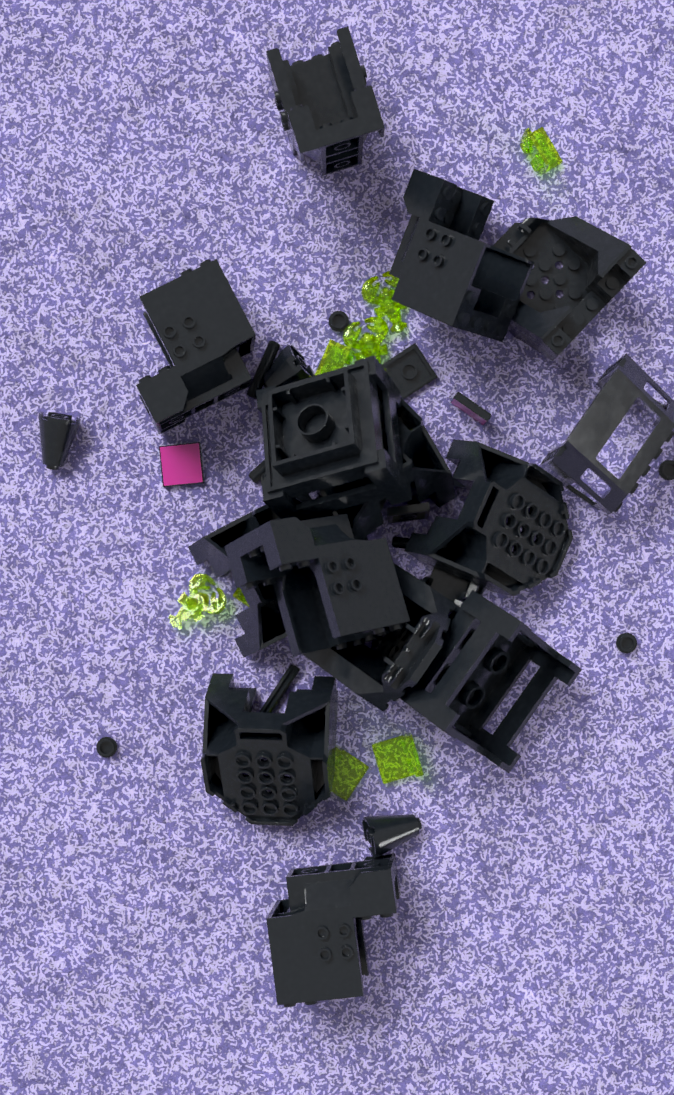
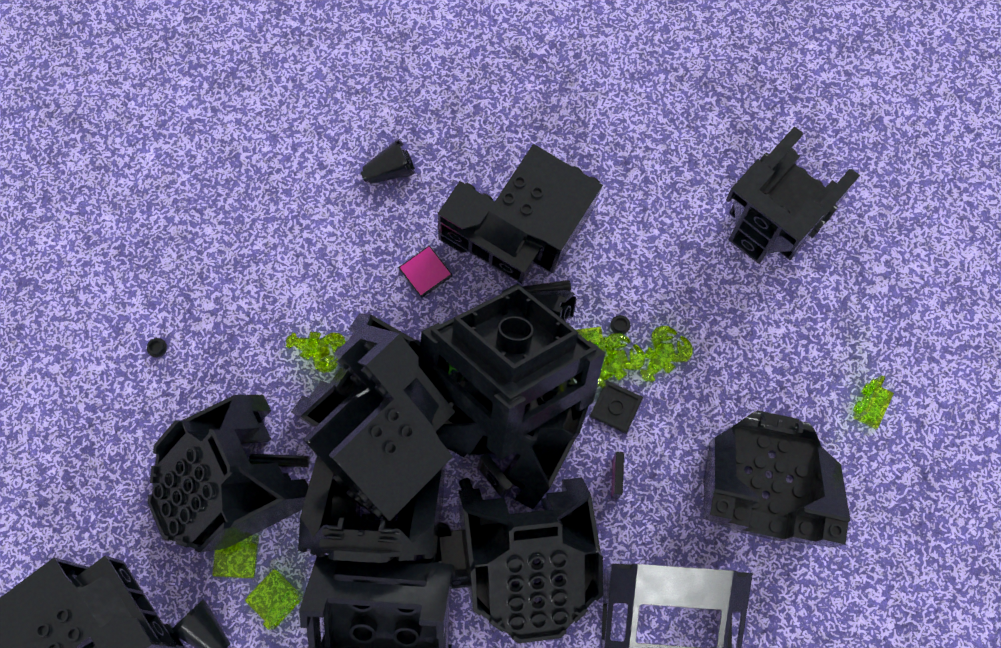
camera: 65 degrees right, 15 degrees down
black piece [389,169,534,342] -> none

